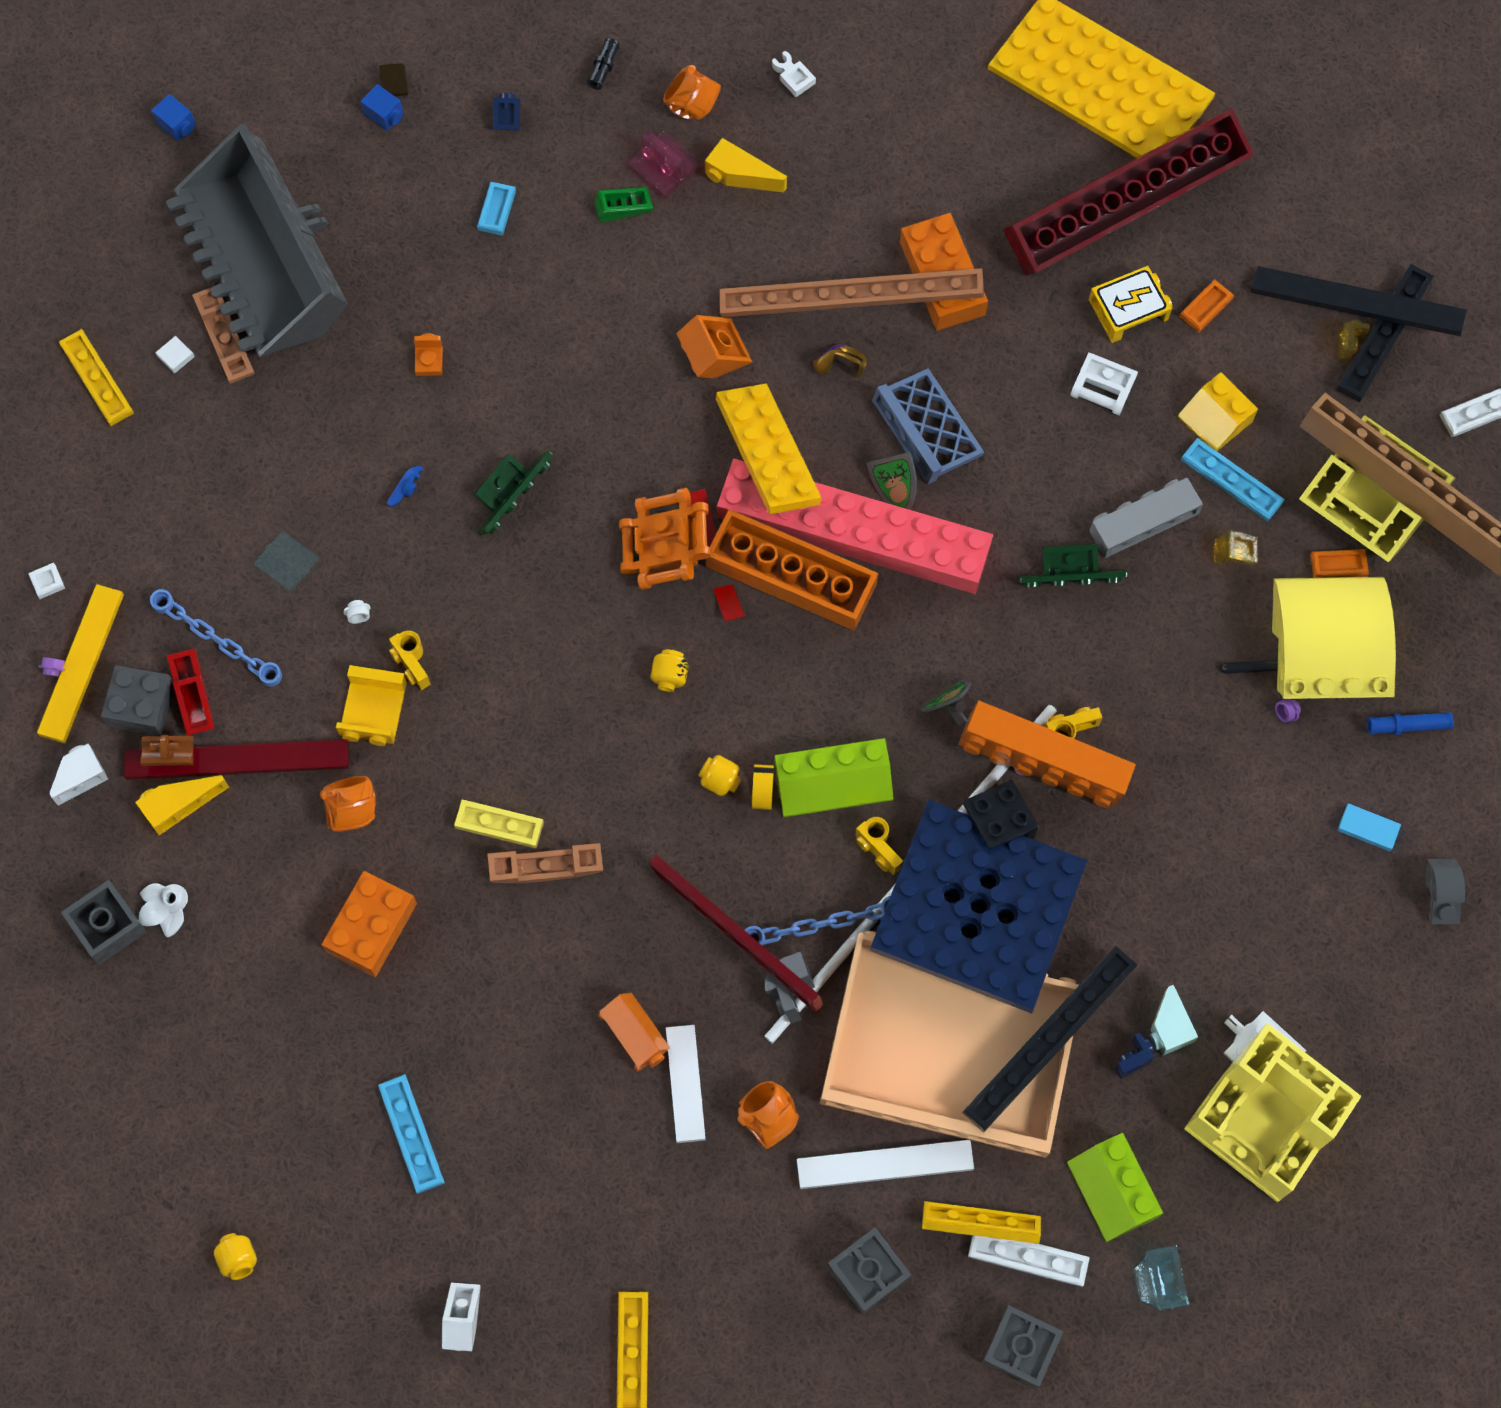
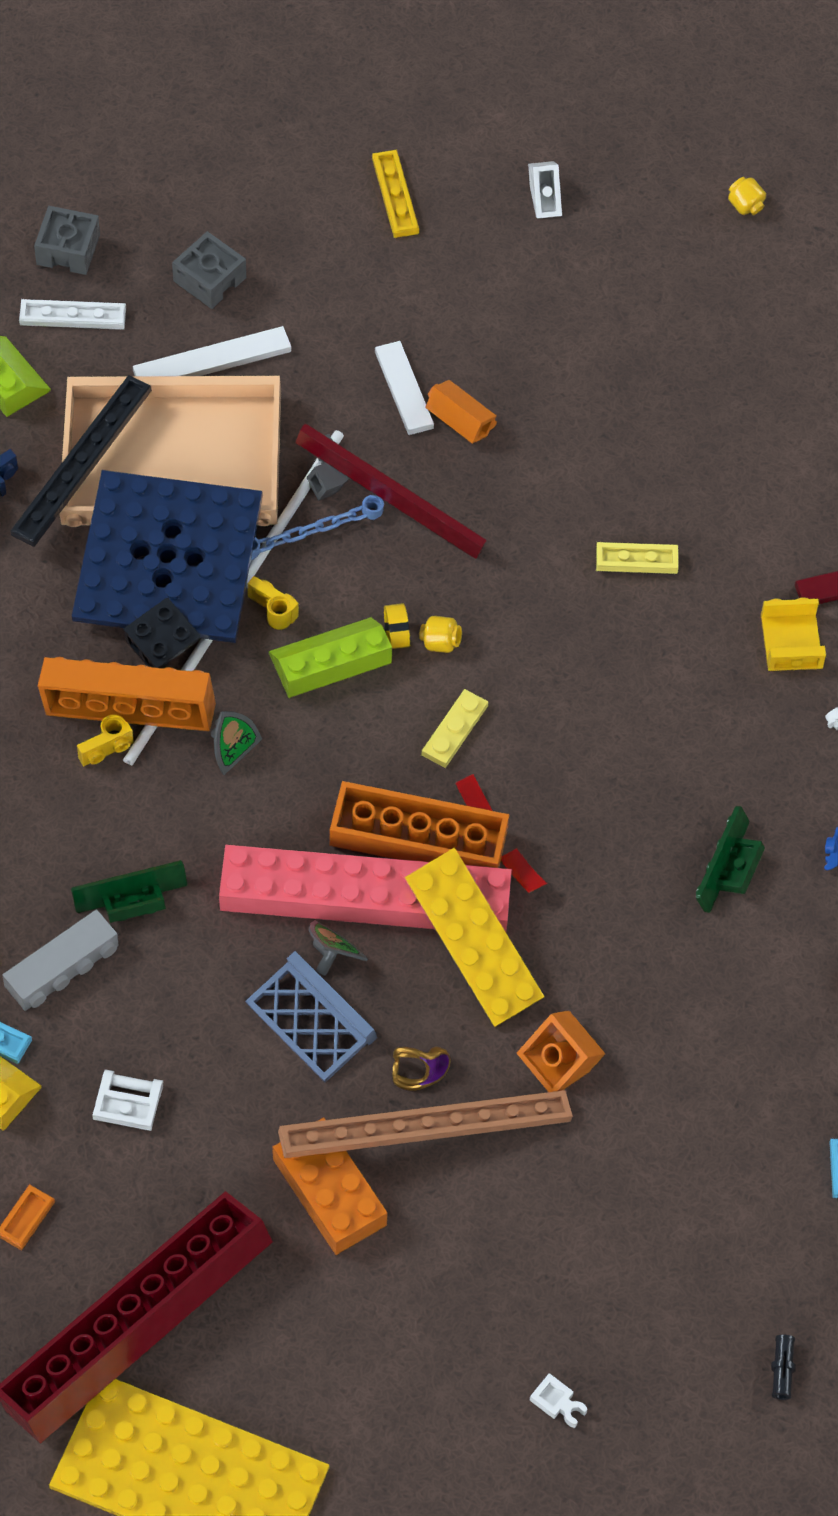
camera: 165 degrees right, 10 degrees down
orange piece [320,776,376,832] -> none
orange brick [322,871,417,978] -> none
medium azure tile [378,1074,445,1194] -> none
yellow plate [389,631,431,690] -> none
nougat slope [487,843,603,883] -> none
green slope [594,187,653,222] -> none
orange brick [619,488,710,590] -> none
clear pink bracket [628,130,701,199] -> none
yellow head [650,649,689,692] -> none
orange piece [663,65,721,120] -> none
yellow slope [705,138,787,192] -> none
orange piece [738,1081,799,1149] -> none
yellow tile [922,1201,1041,1244] -> none
panel [1089,266,1172,343] -> none
none -> light yellow plate [422,689,488,768]

